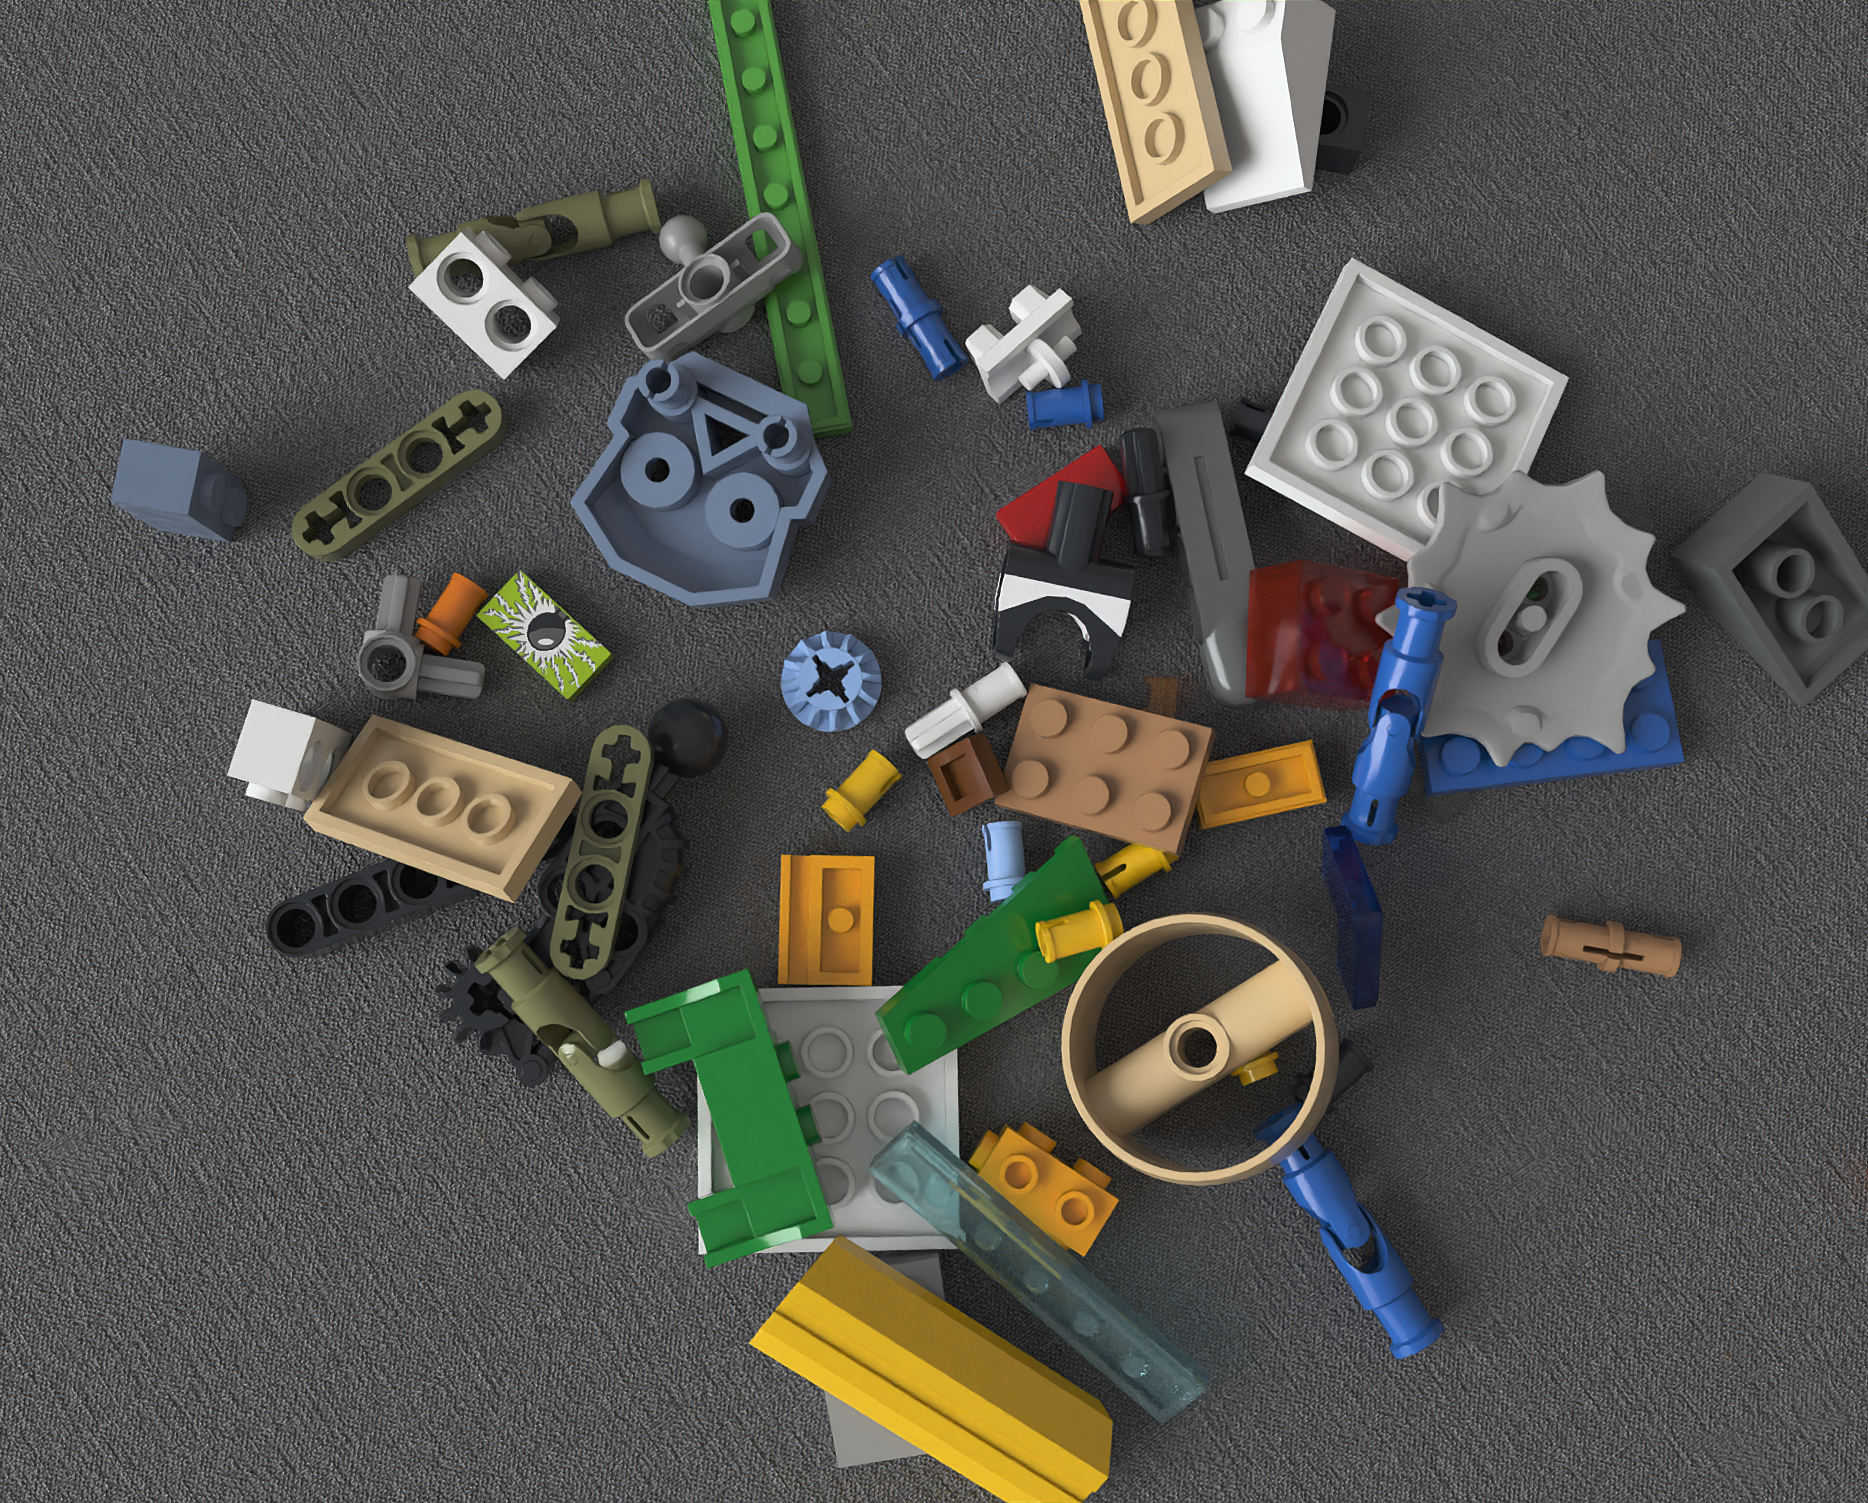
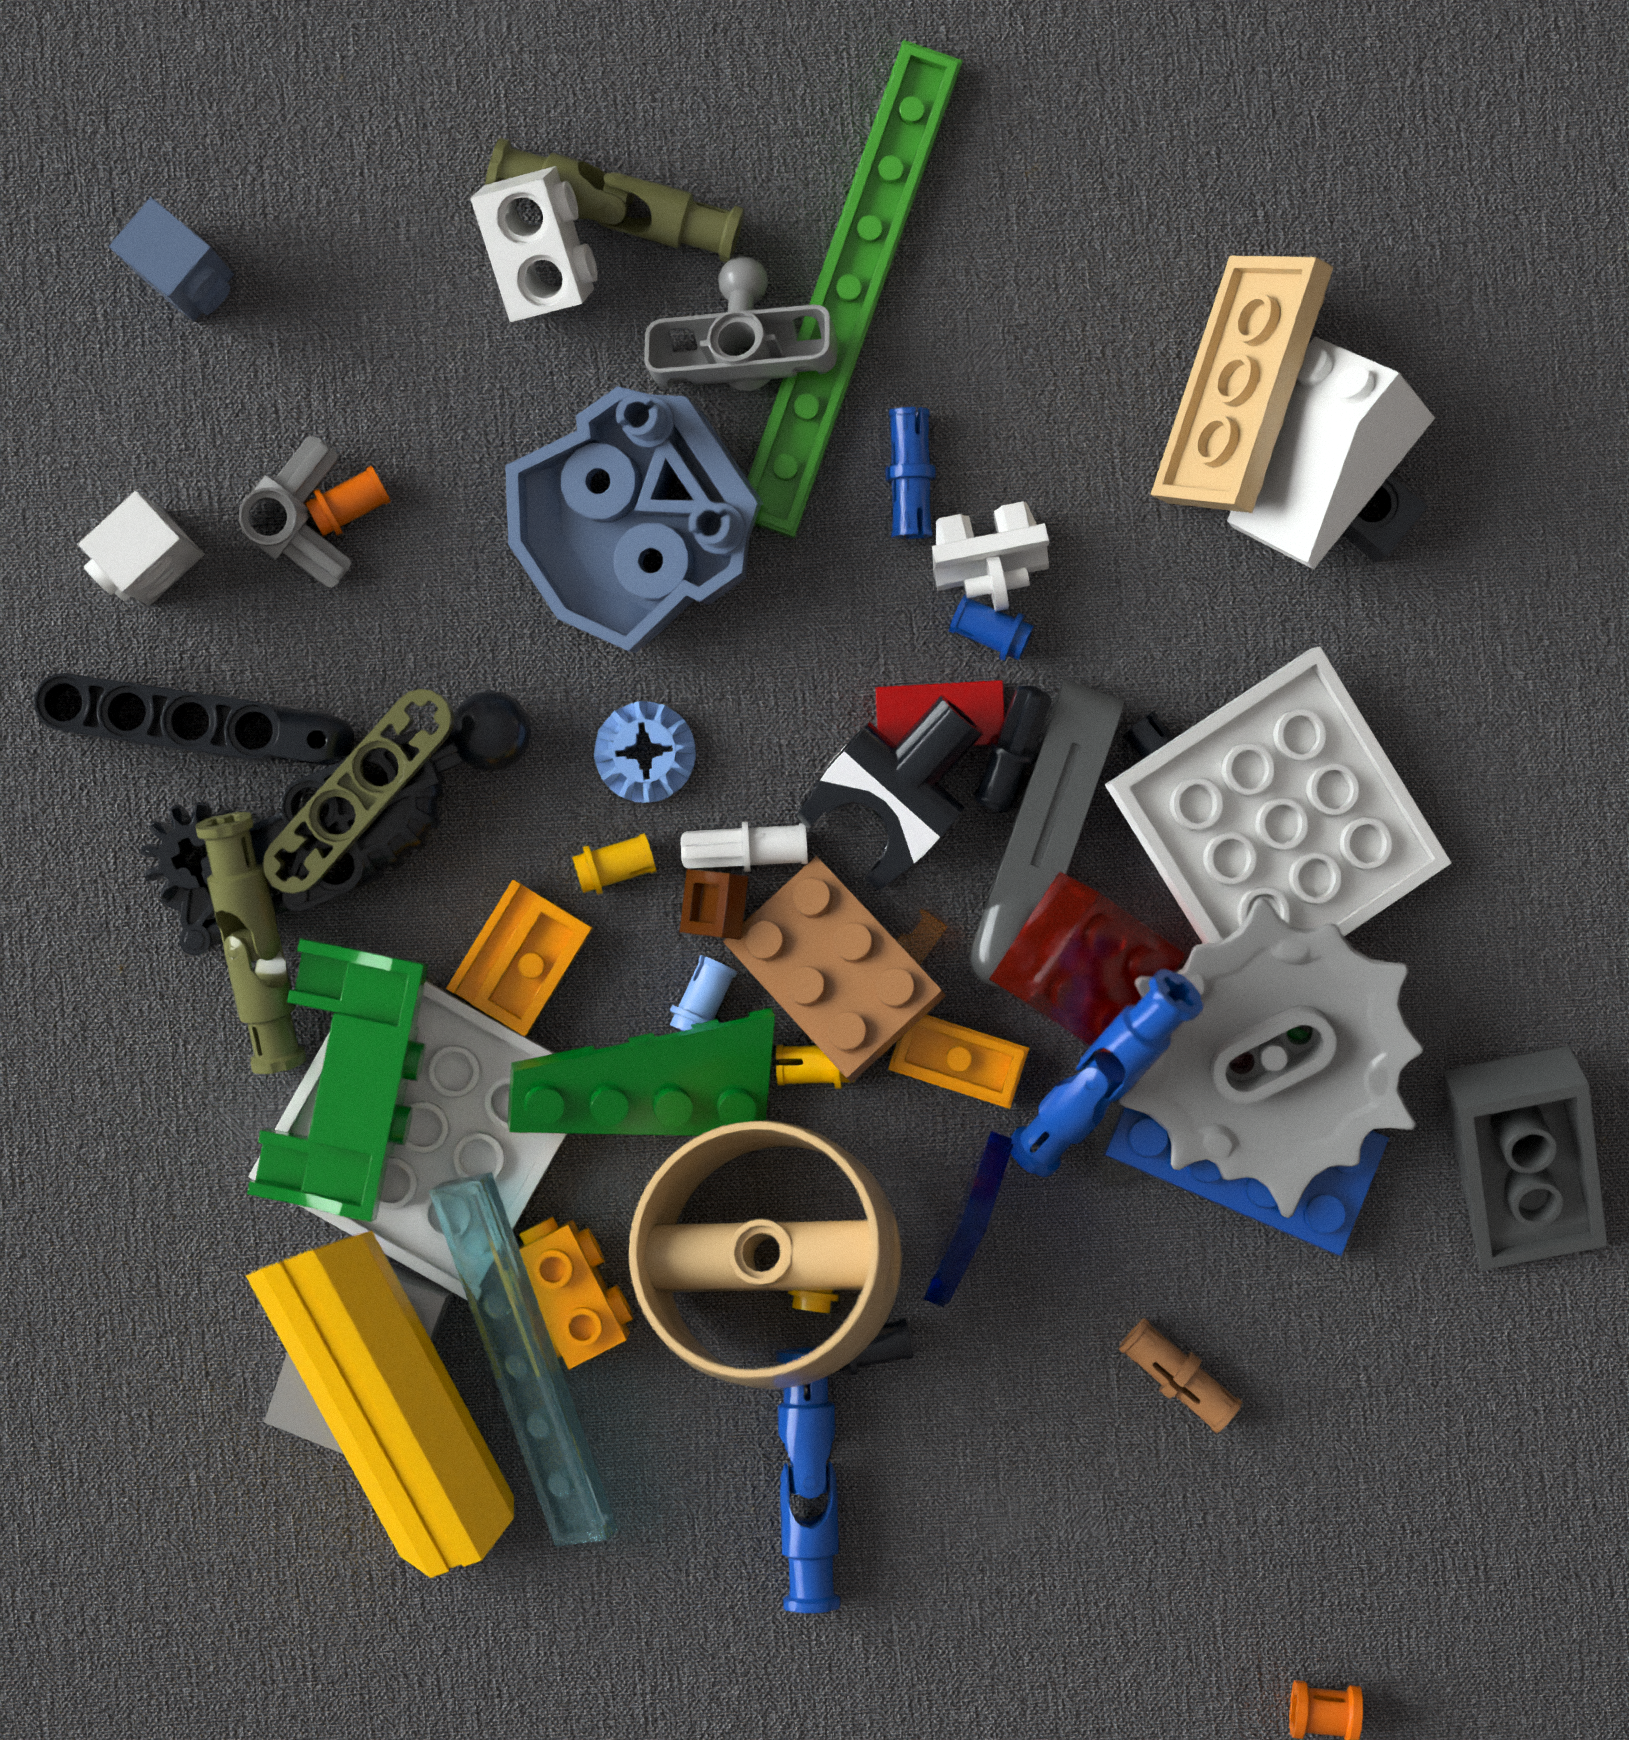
camera: 35 degrees right, 5 degrees up
olive beam [292,390,508,562] -> none
tan plate [303,714,583,903] -> none
tile [476,570,614,703] -> none
yellow pin [1035,900,1124,964] -> none

